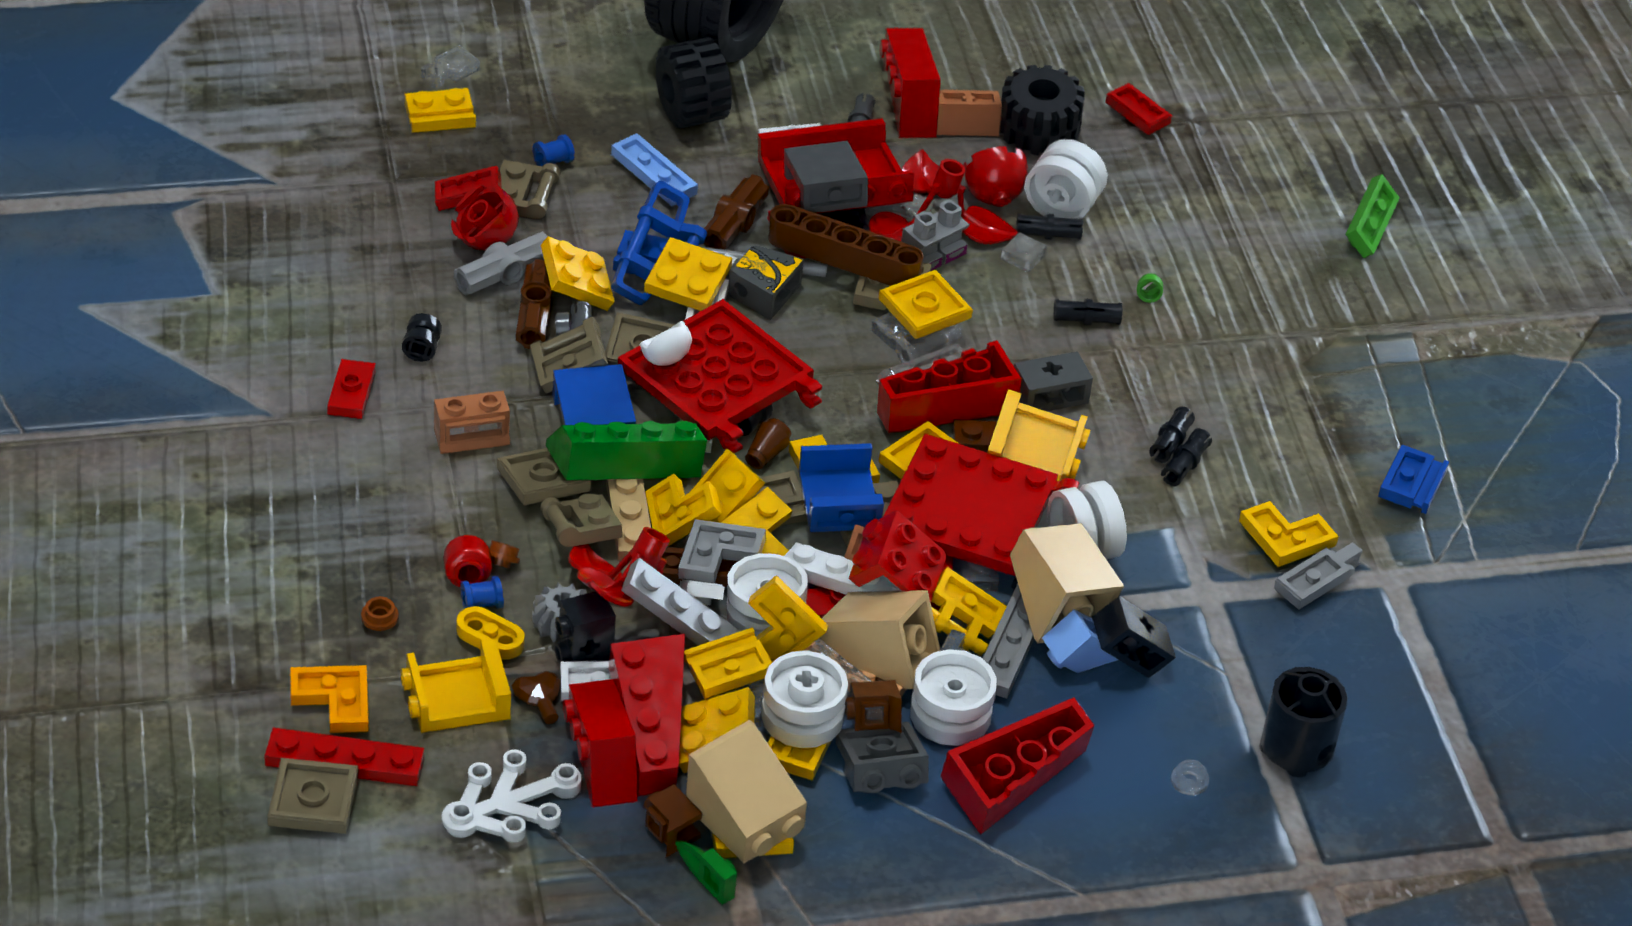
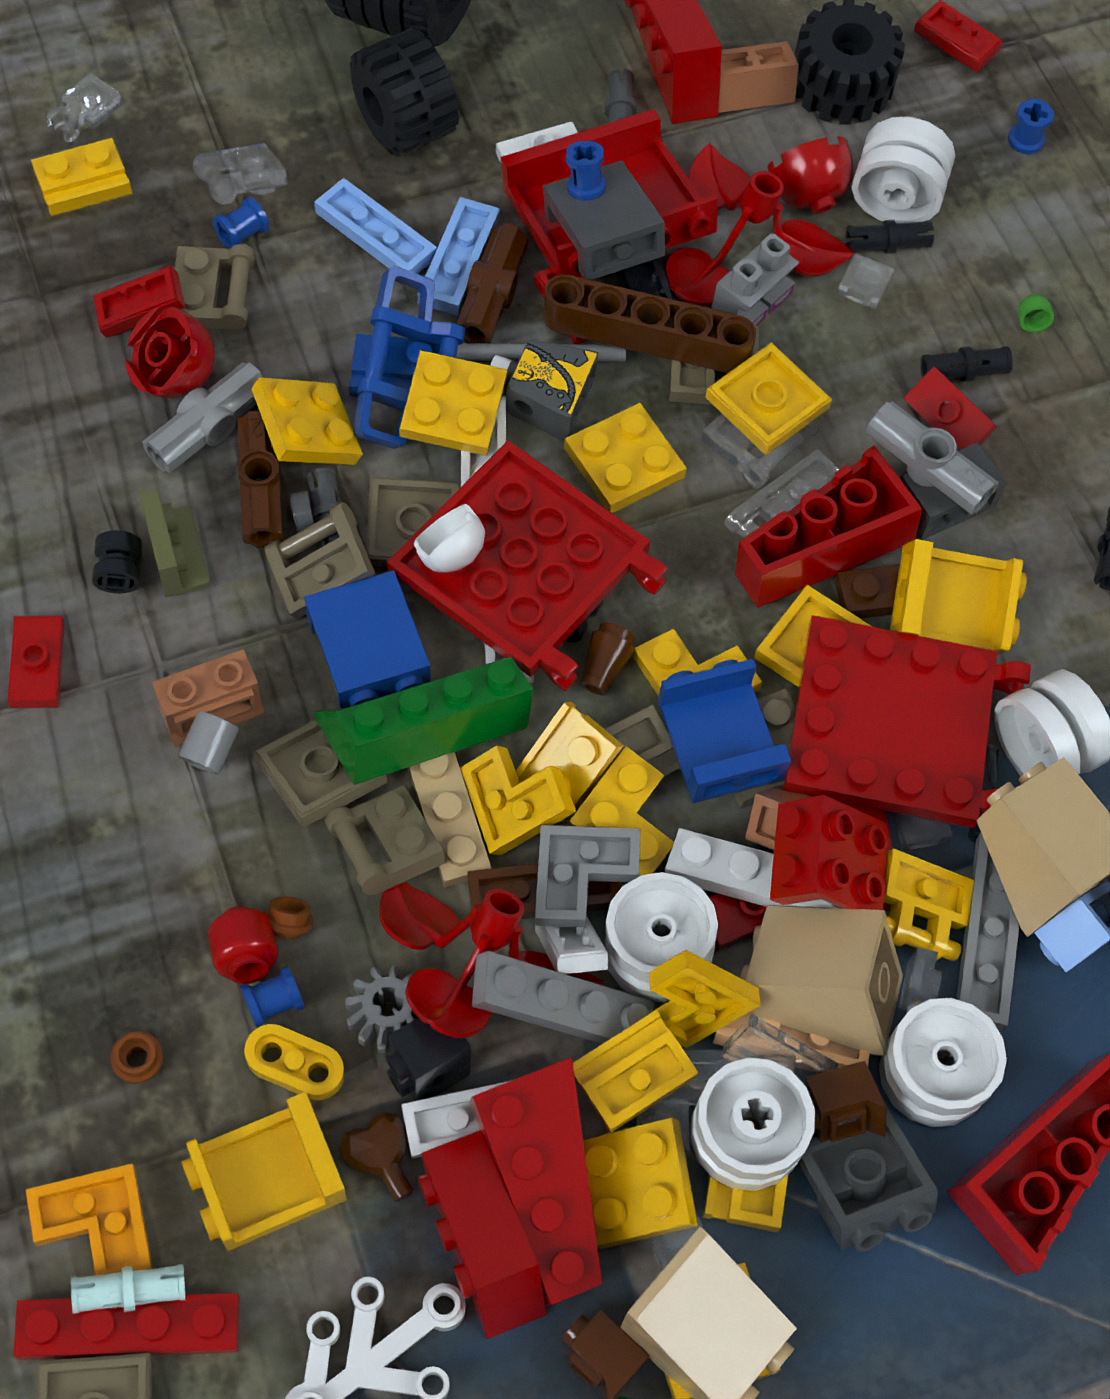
camera: 10 degrees left, 20 degrees up
none -> light aqua pin [71,1264,185,1314]
none -> olive bracket [139,487,210,598]
none -> light grey piece [177,711,239,774]
none -> clear plate [193,143,288,204]
none -> light blue plate [417,197,500,316]
none -> yellow plate [564,403,687,513]
none -> blue bush [566,141,606,201]
none -> light grey piece [865,401,999,515]
none -> red plate [903,366,998,449]
none -> blue bush [1008,98,1054,154]

